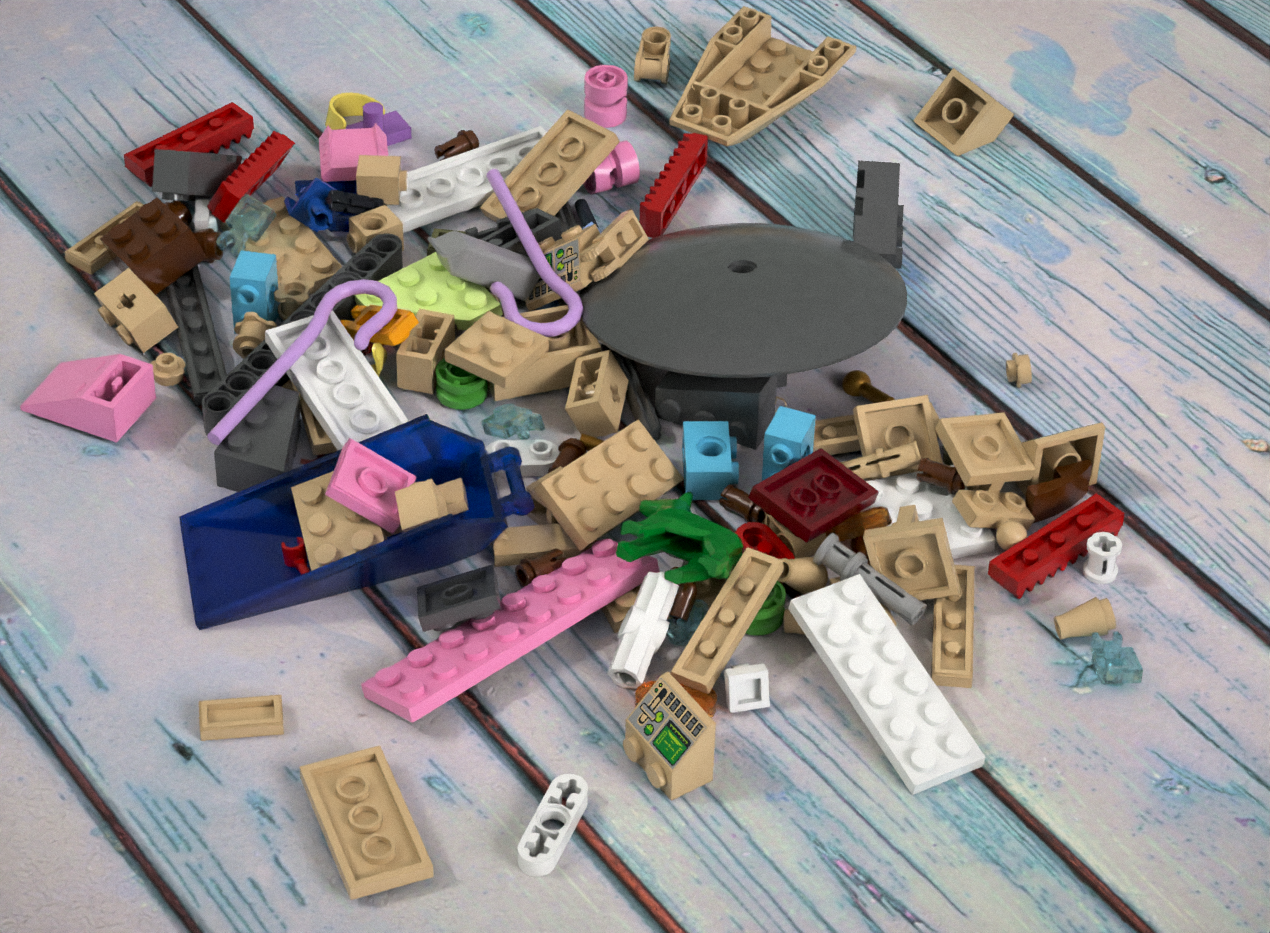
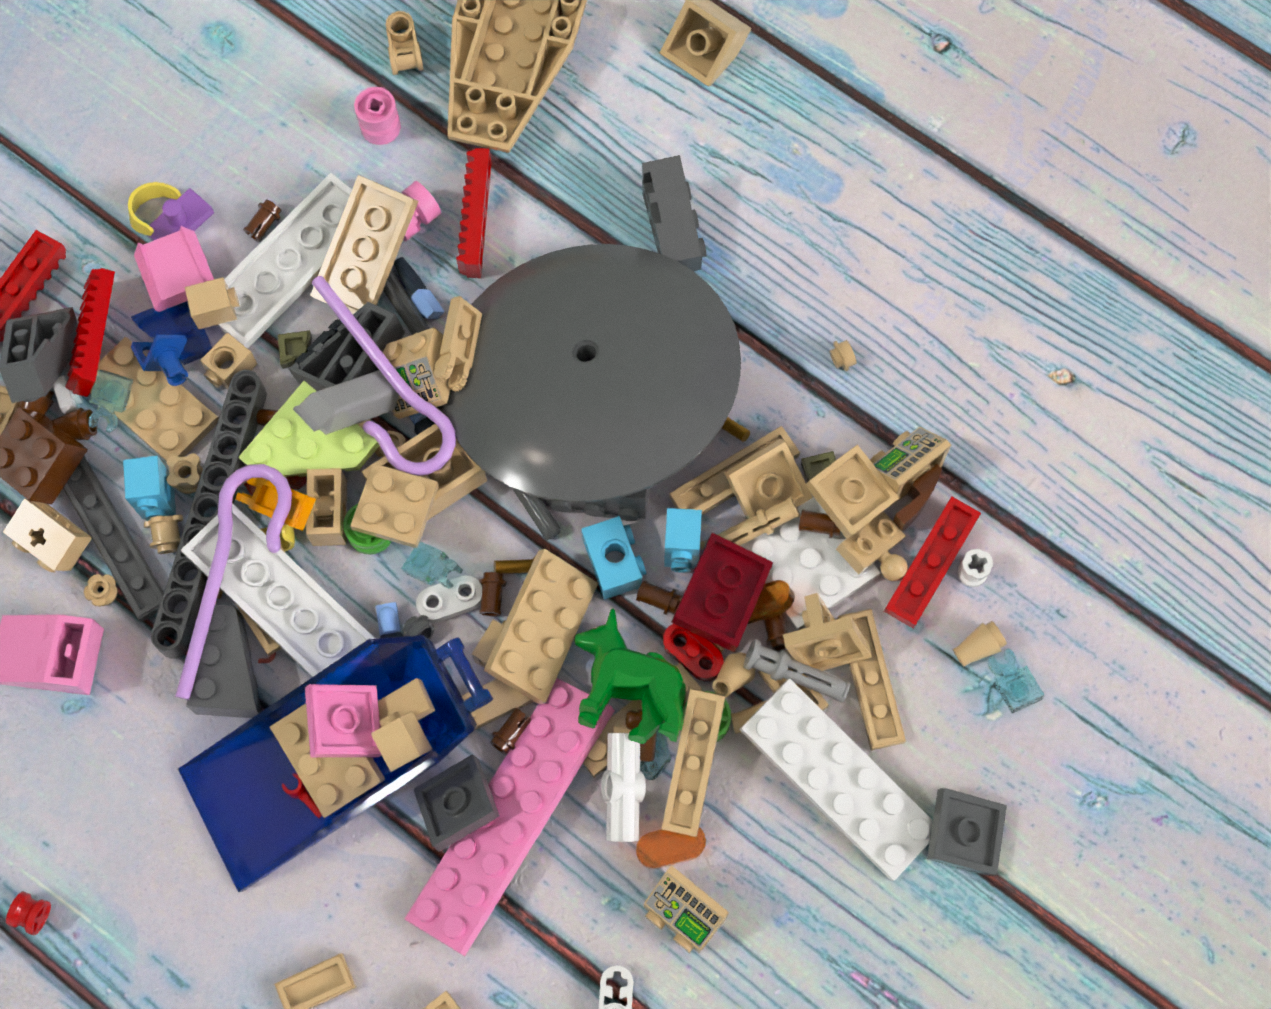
camera: 15 degrees left, 30 degrees up
black axle [325,190,387,215] -> none
tan brick [565,350,629,437] -> none
white tile [724,663,770,713] -> none
none -> dark grey plate [927,788,1007,876]

